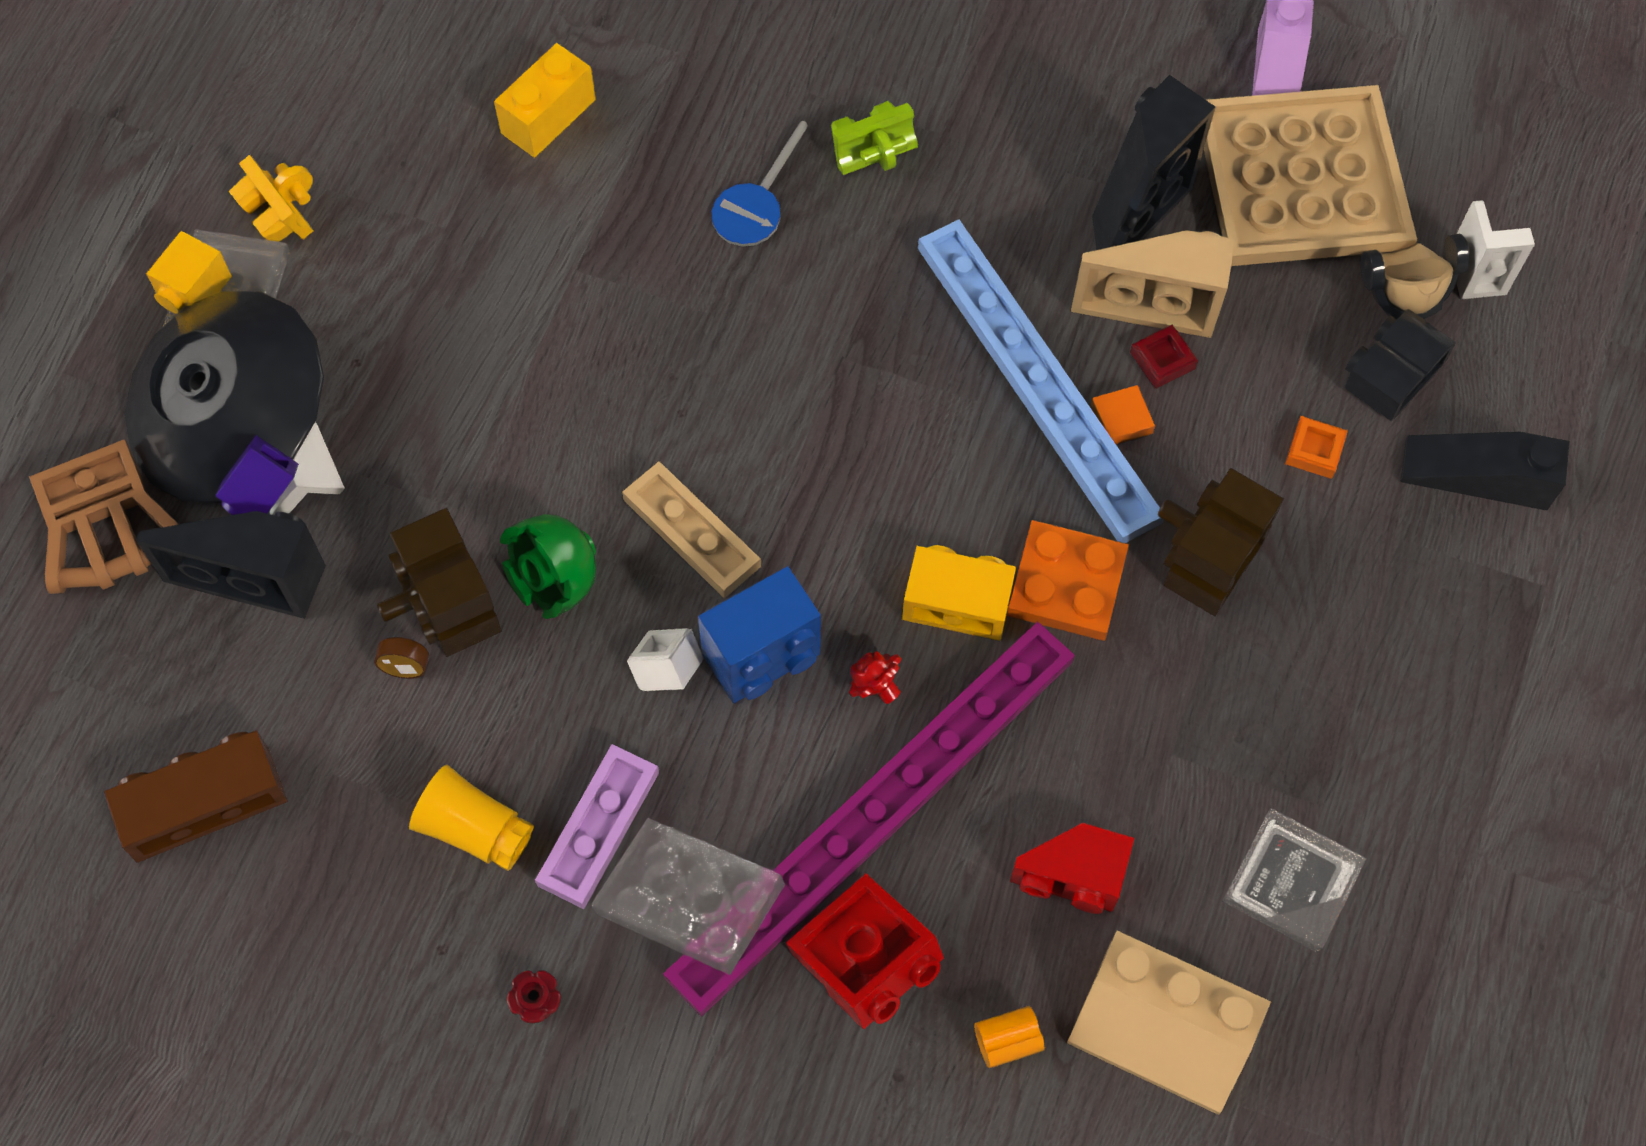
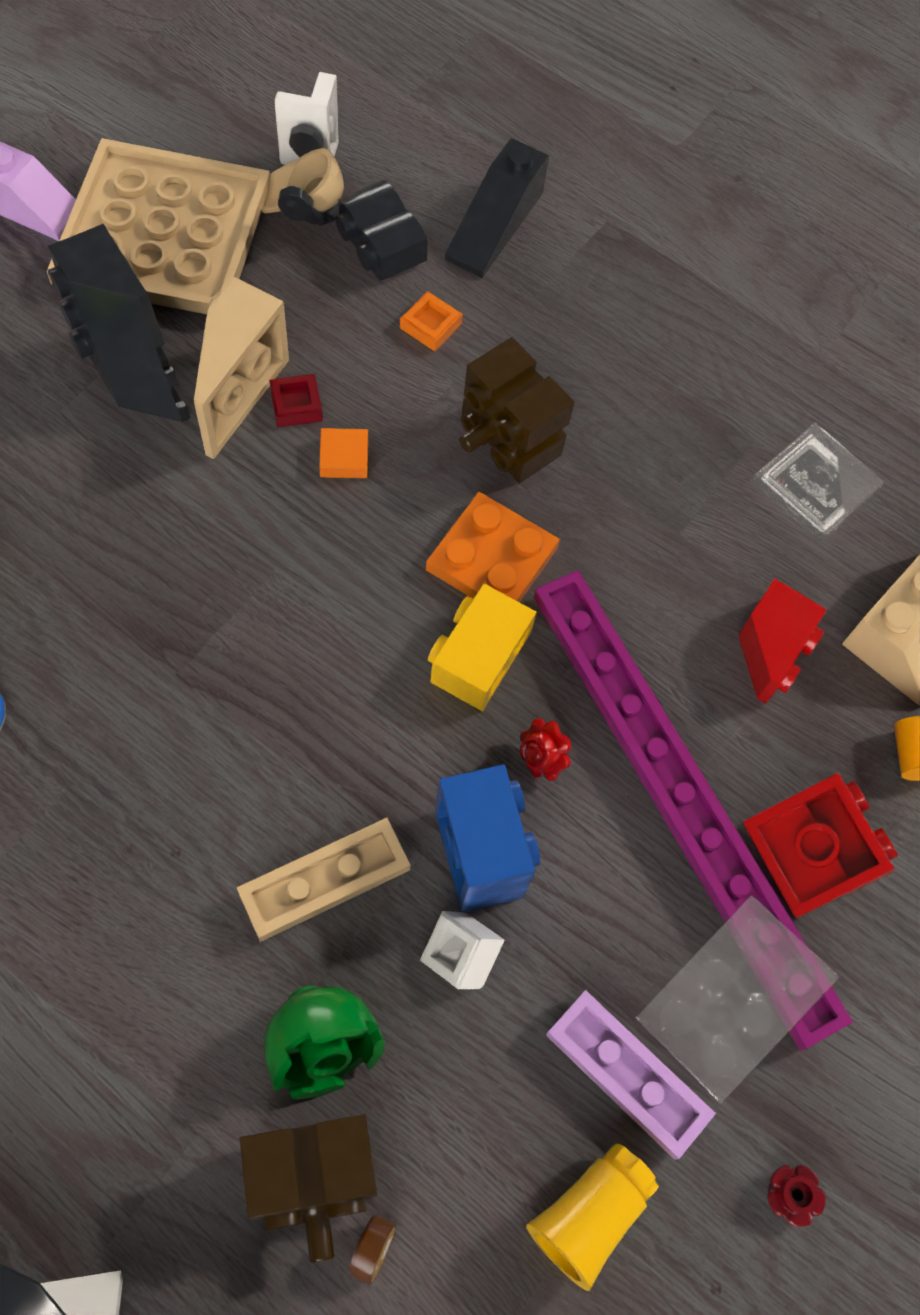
camera: 80 degrees left, 0 degrees up
light blue plate [918,219,1163,543] -> none

